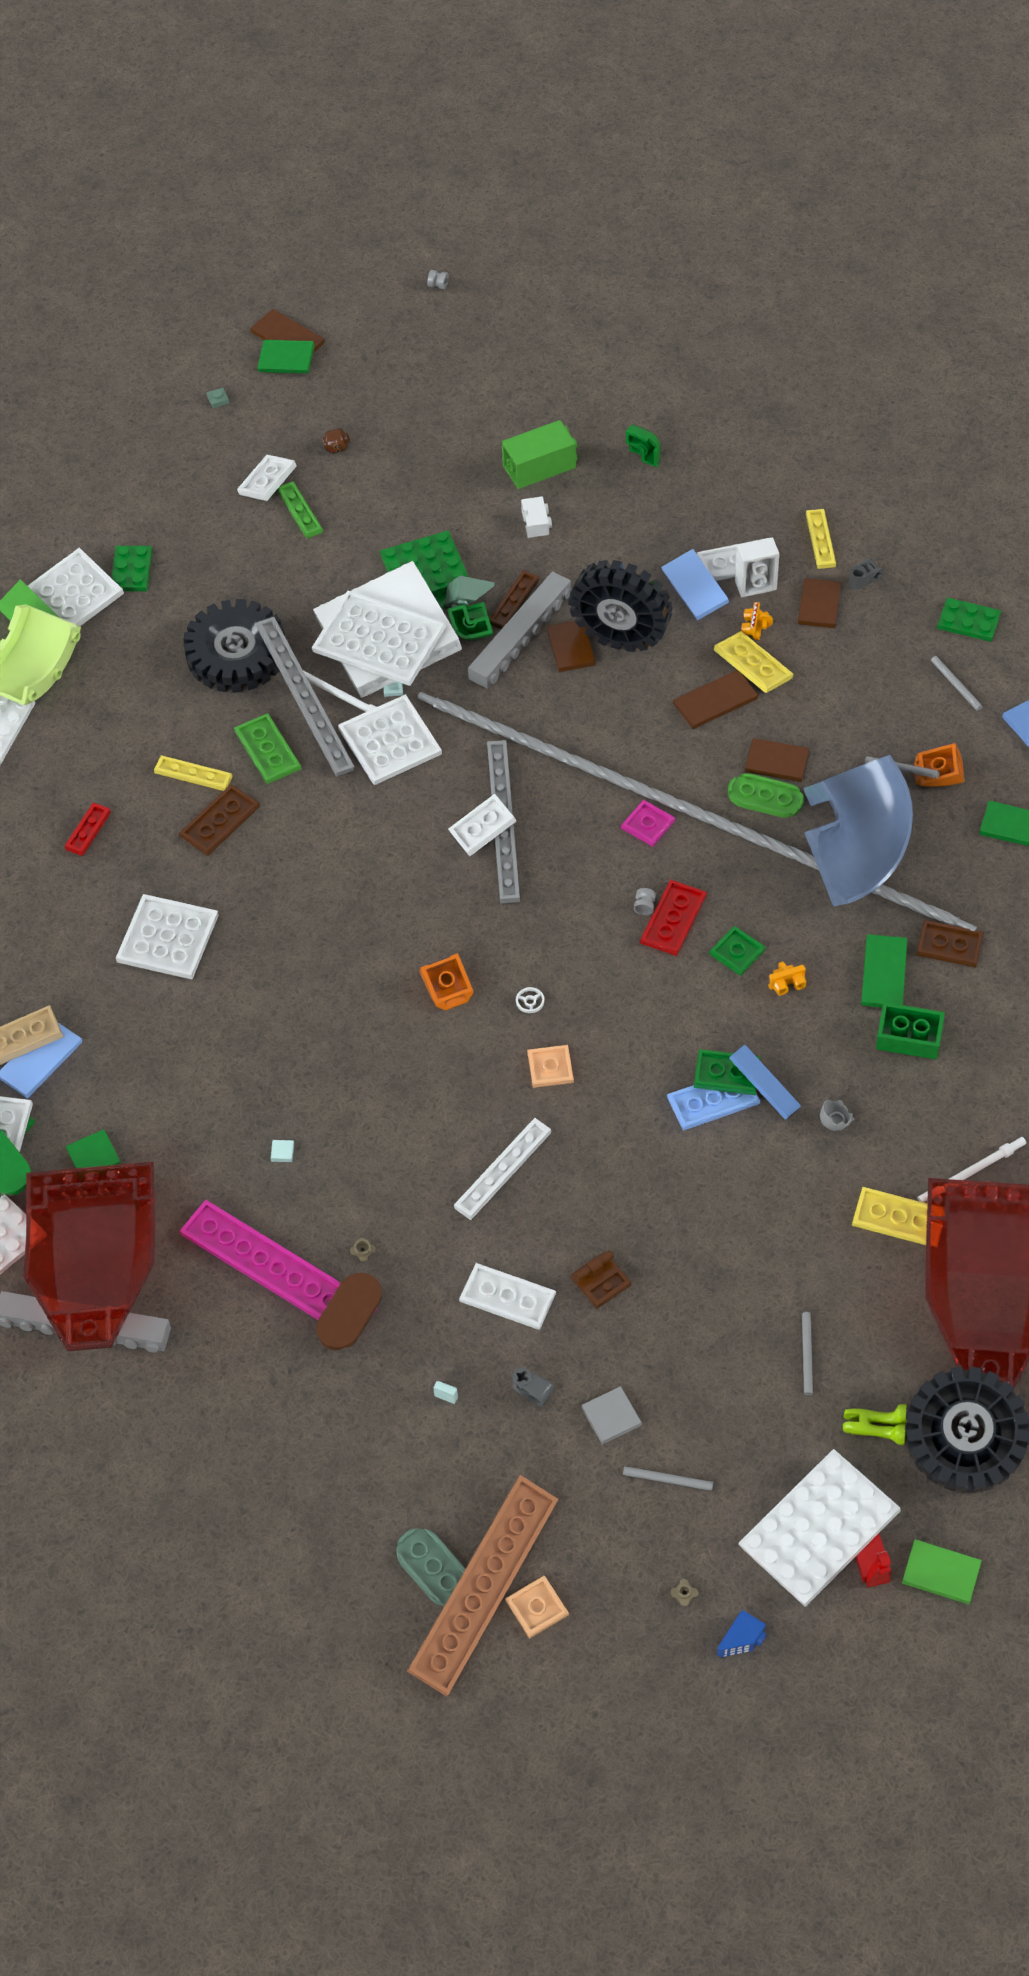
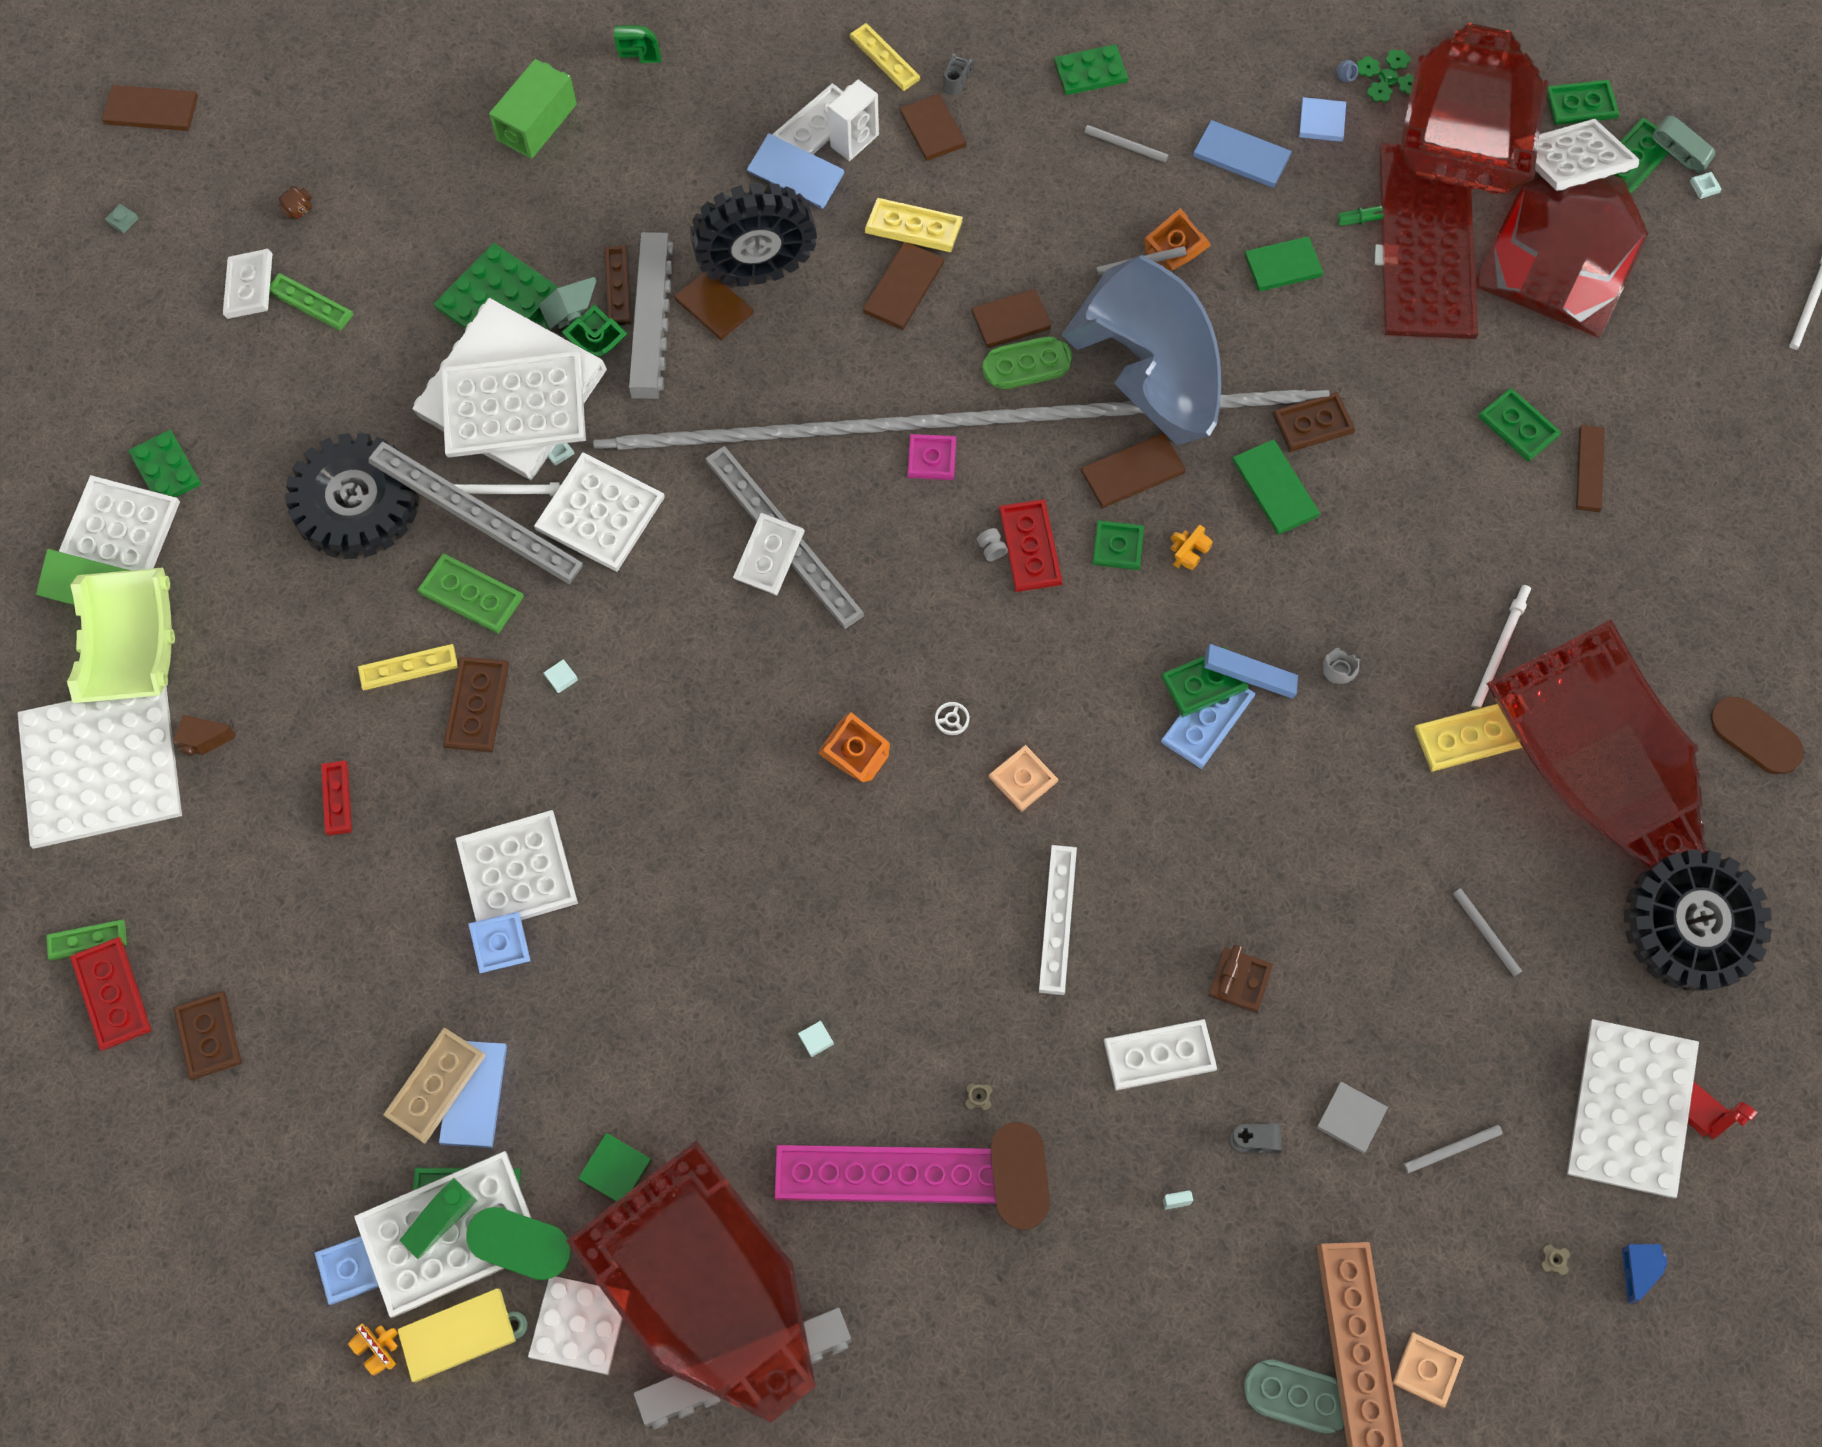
camera: 35 degrees left, 10 degrees up
green tile [257,340,315,374] -> none
white brick [521,496,552,538] -> none
light orange hips [741,602,773,640] -> none
lime piece [843,1404,907,1445] -> none
green brick [875,1002,945,1060] -> none
bright green tile [902,1539,982,1605] -> none
none -> reddish brown slope [173,715,236,756]
none -> light blue tile [468,911,531,973]
none -> light aqua tile [544,659,578,693]
none -> reddish brown tile [1081,433,1186,509]

